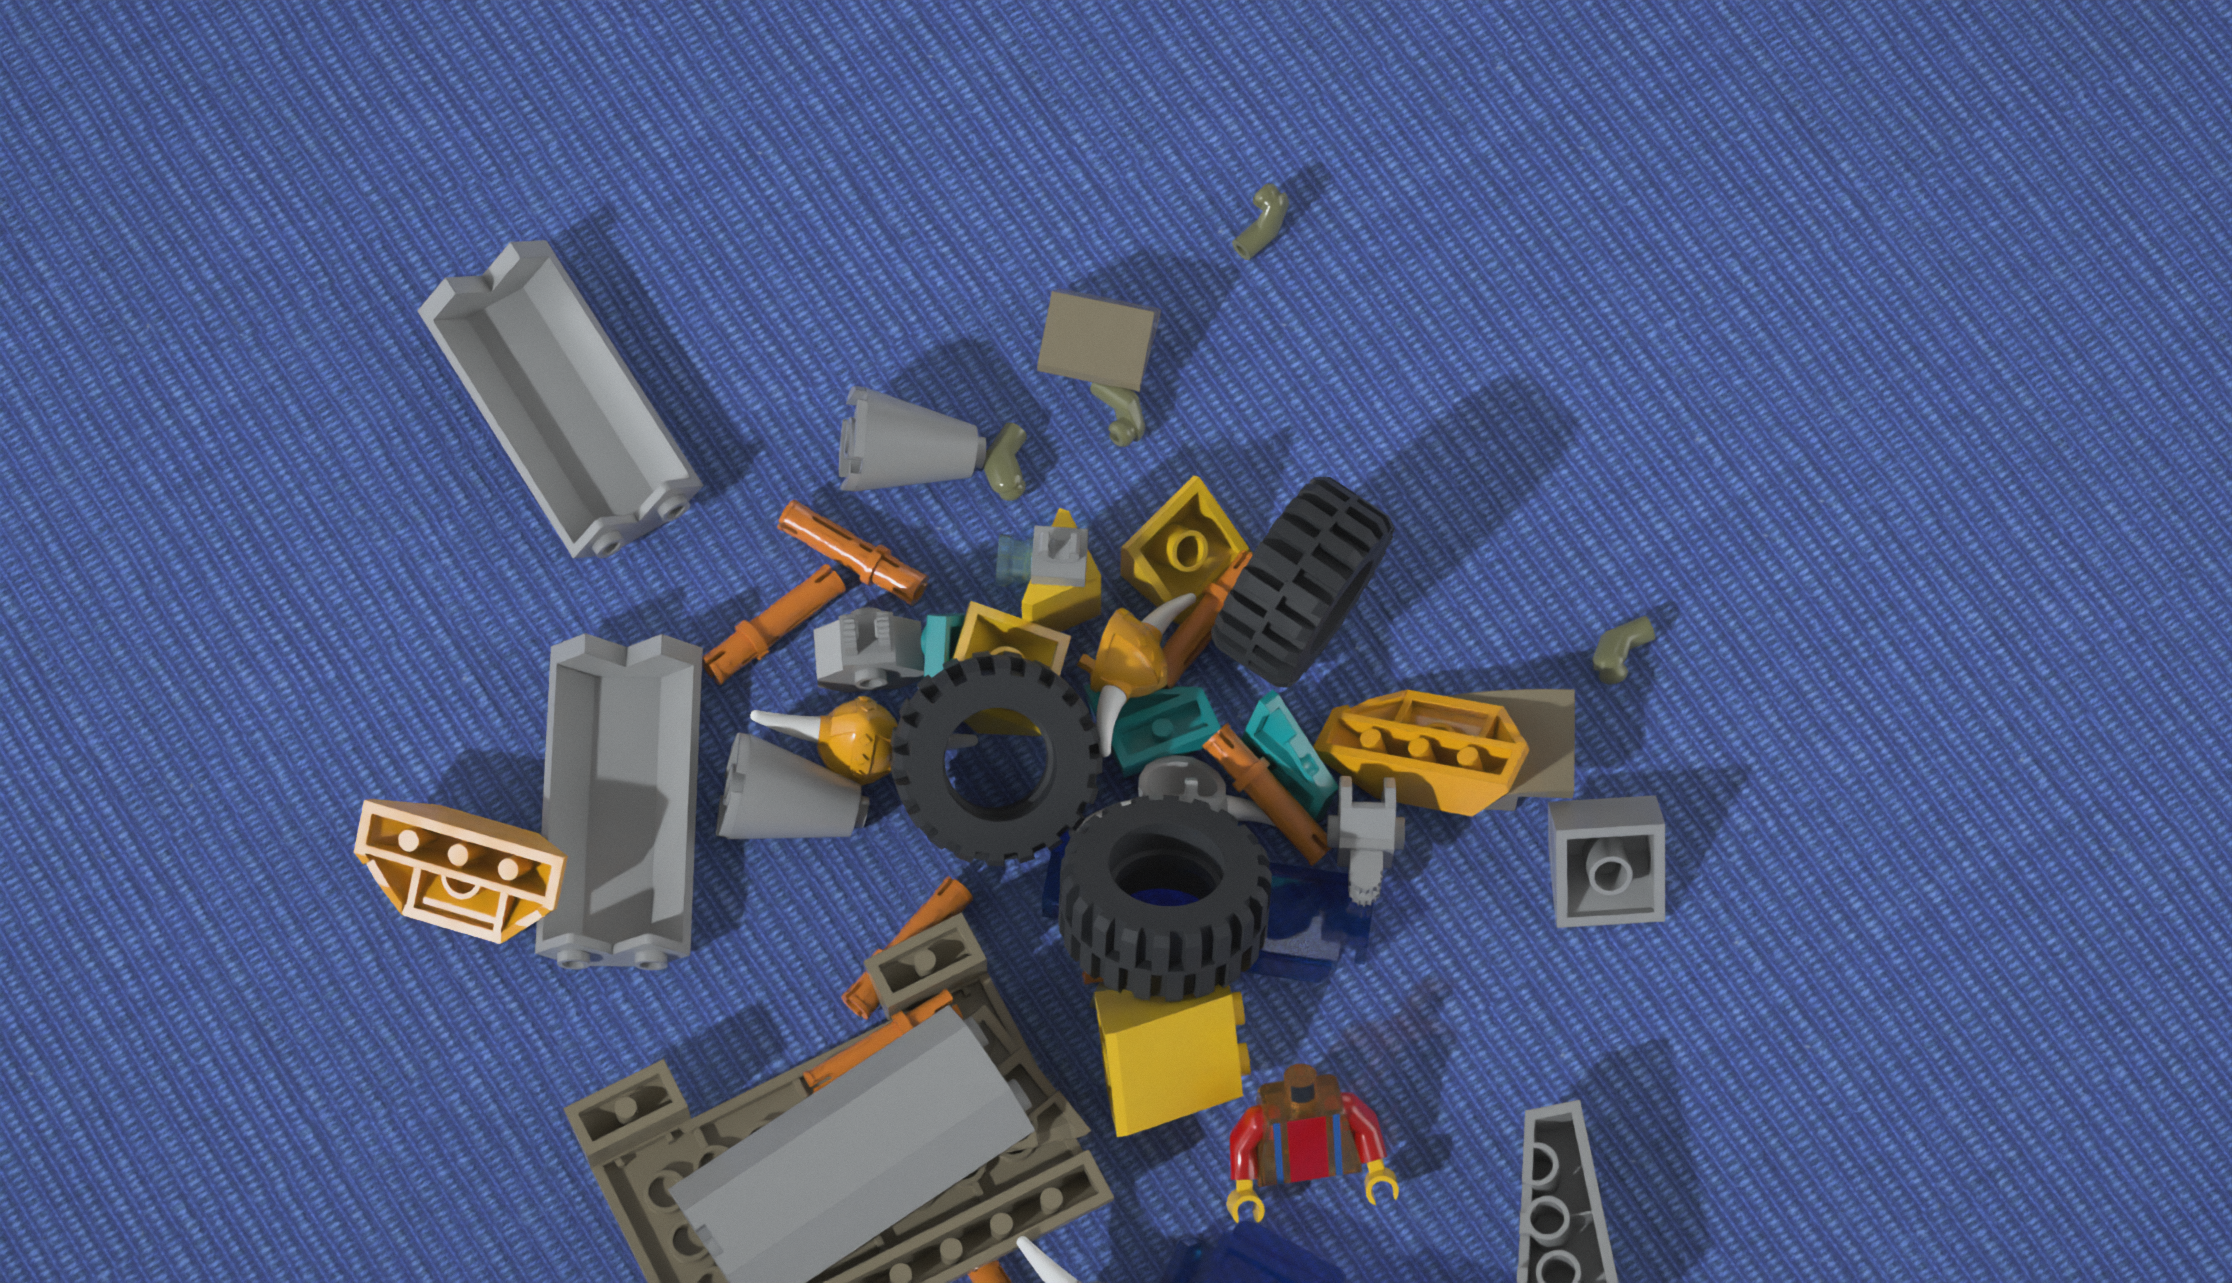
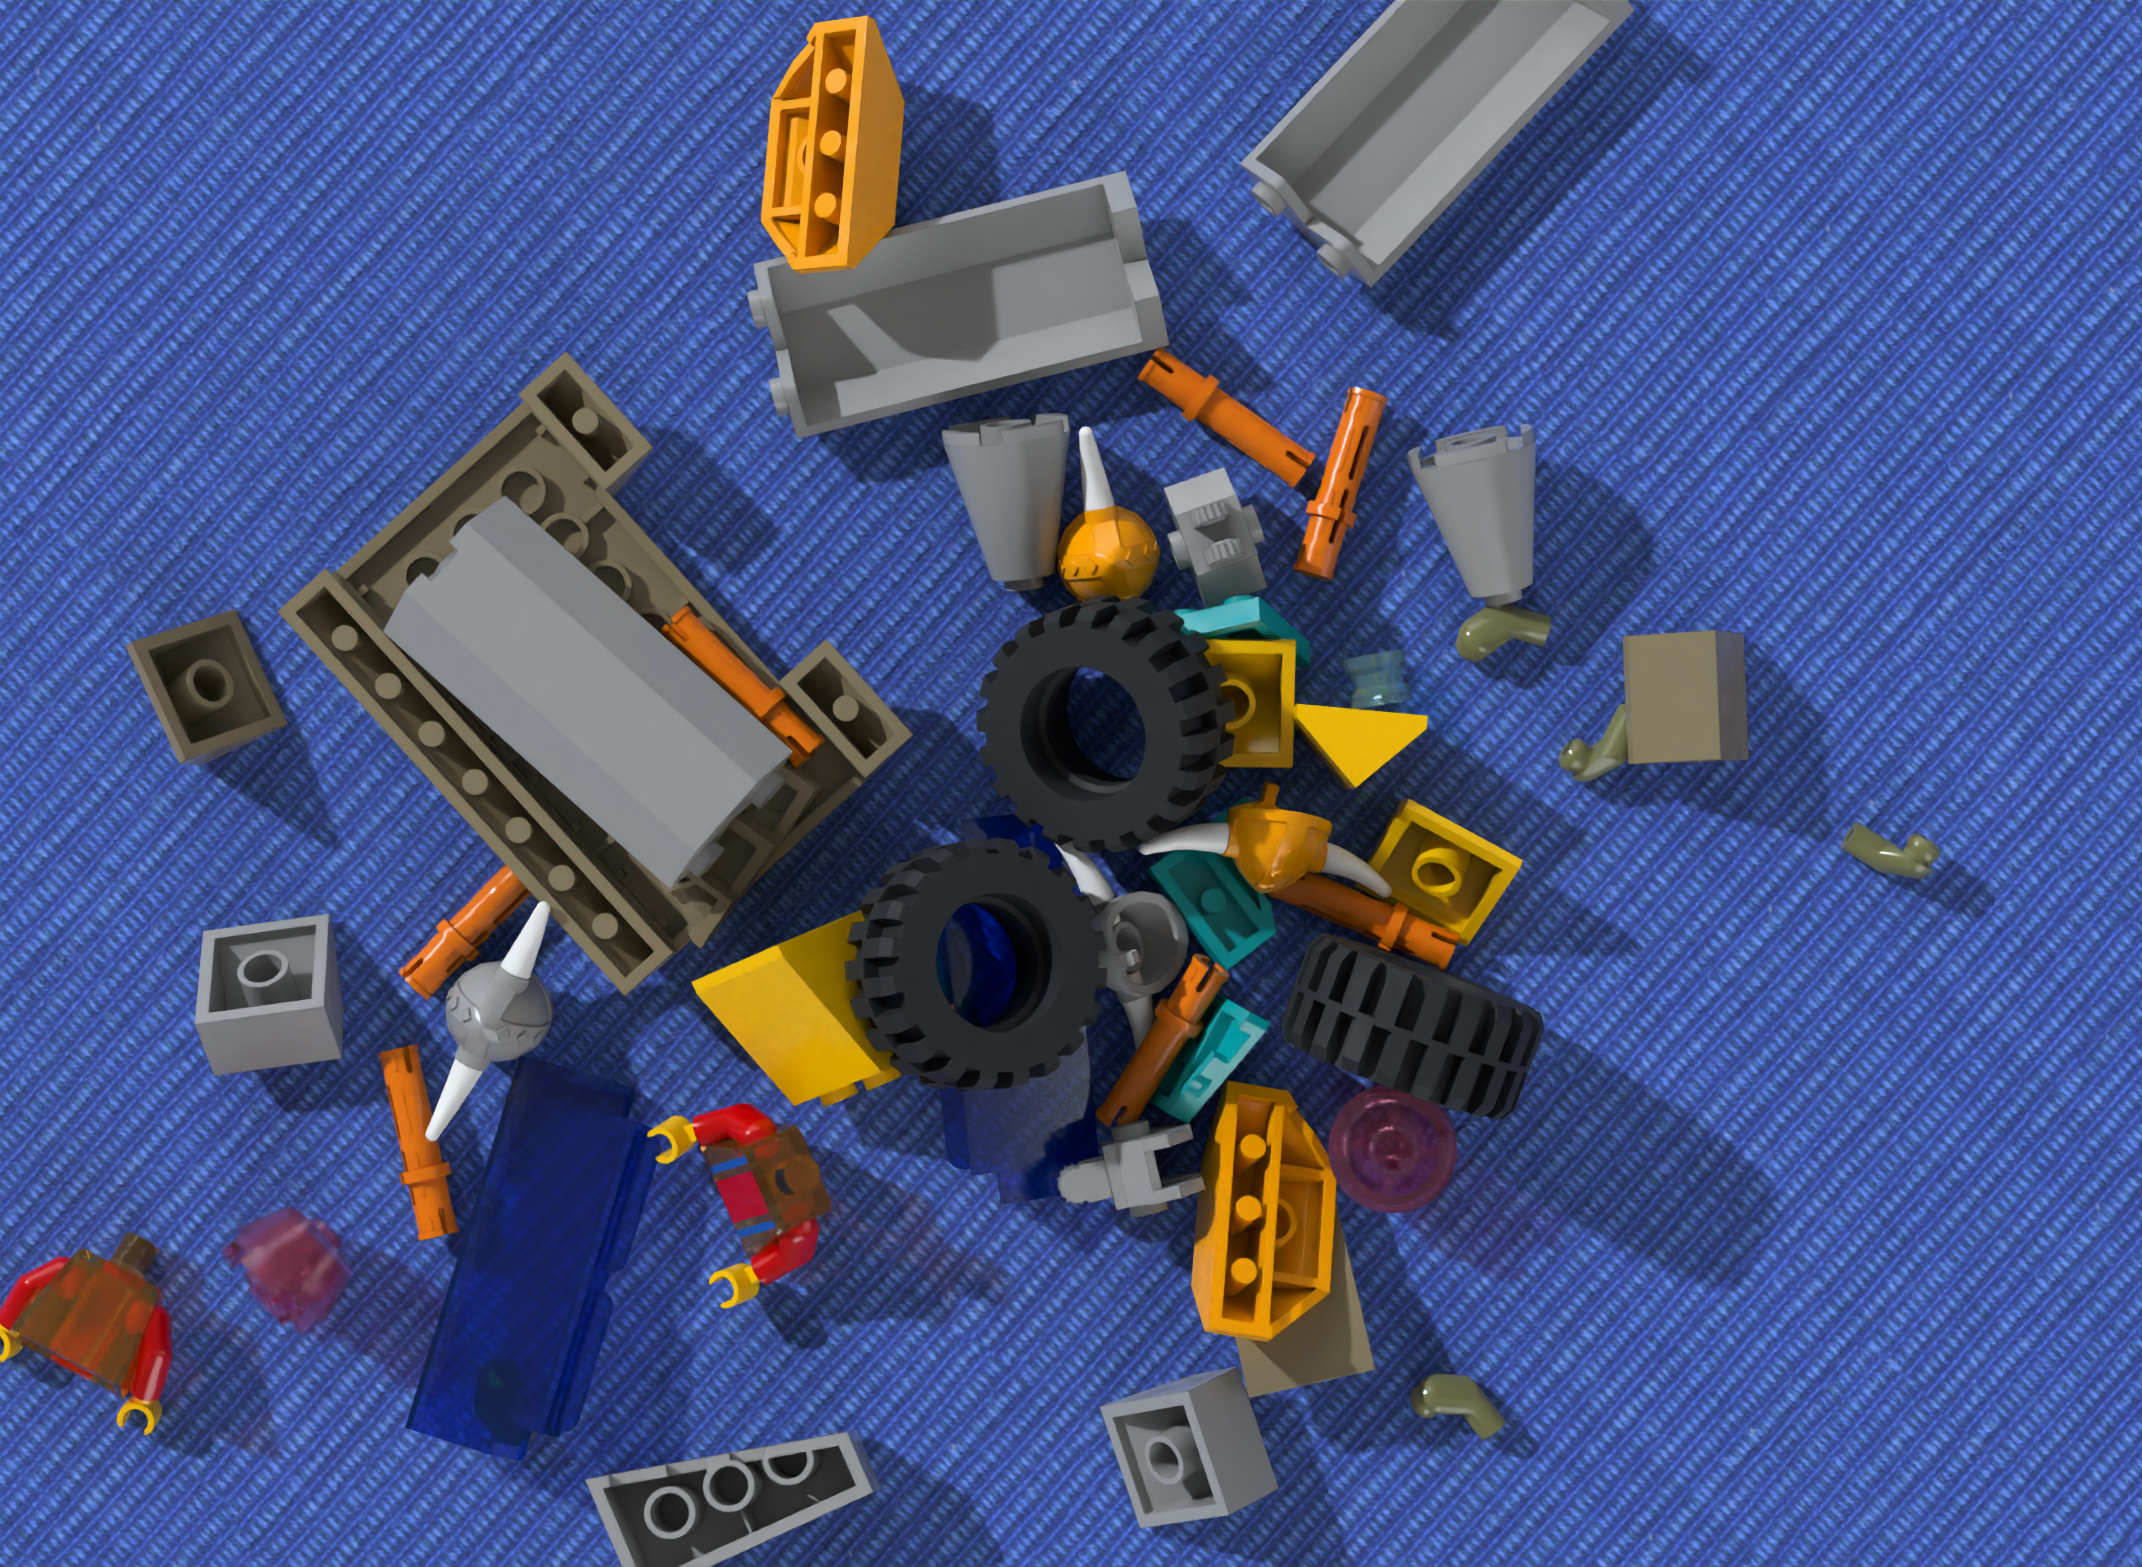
camera: 75 degrees right, 20 degrees up
orange pin [841,876,973,1020] -> none
light grey tile [1031,526,1089,587] -> none
none -> clear pink cone [1328,1085,1457,1213]

